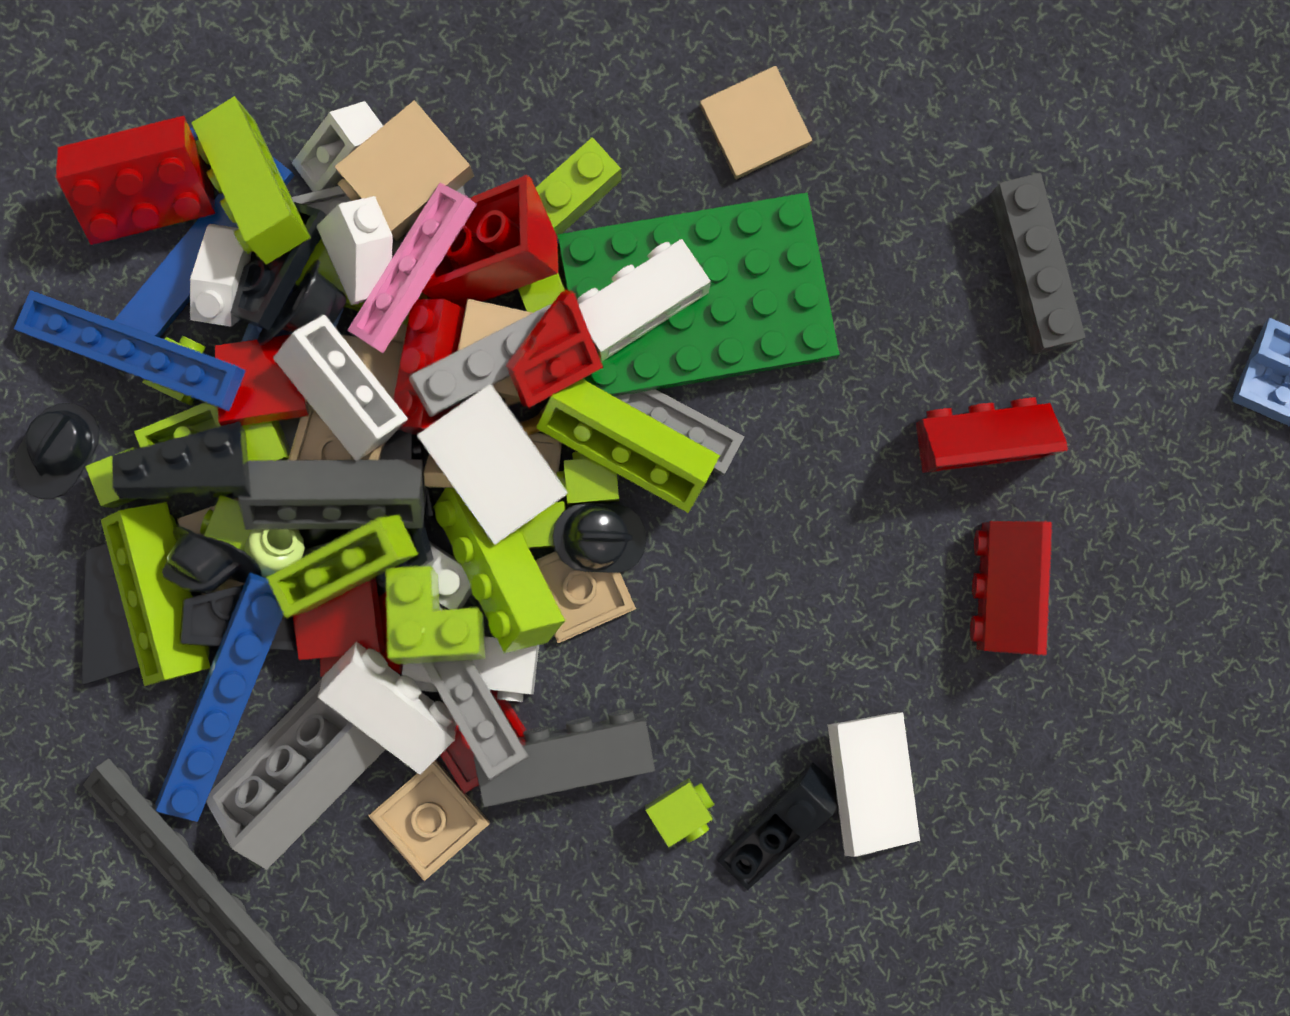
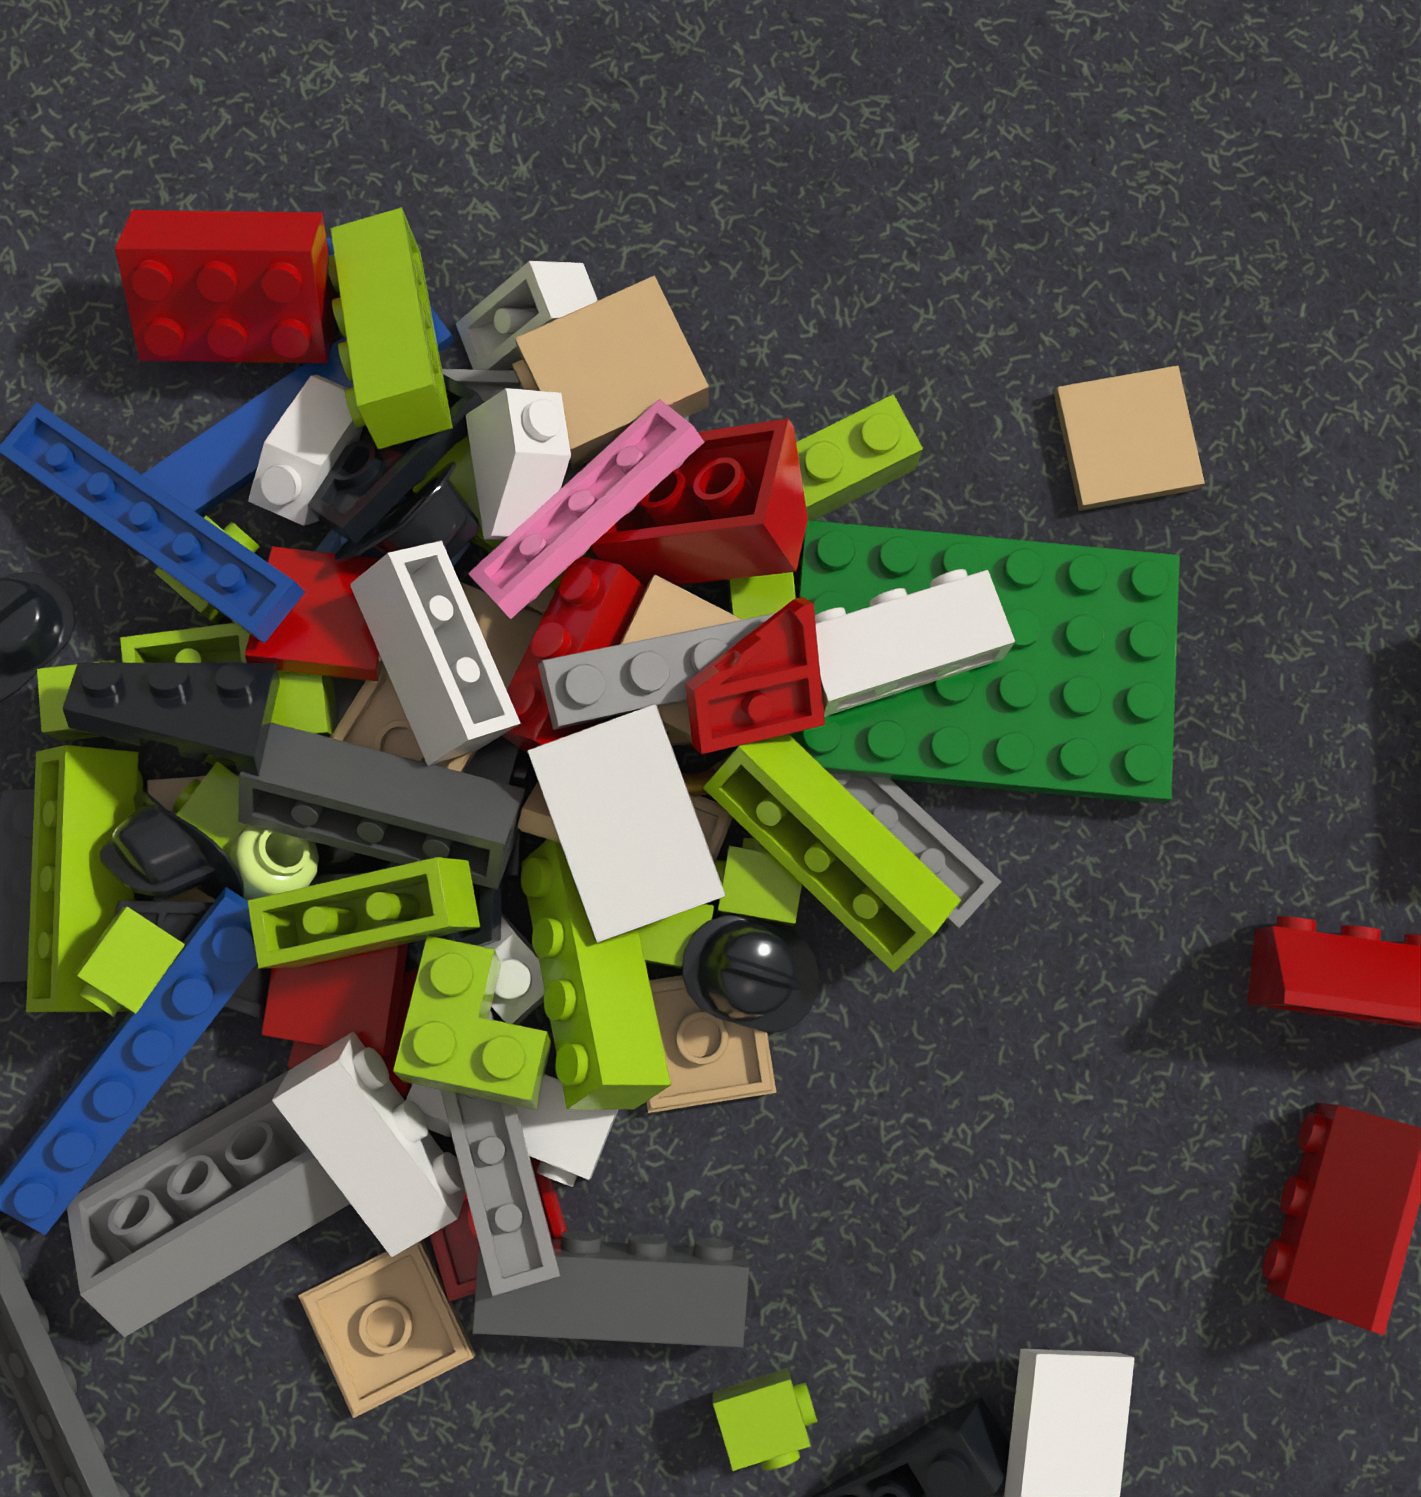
camera: 15 degrees right, 5 degrees down
none -> lime brick [73,906,185,1017]

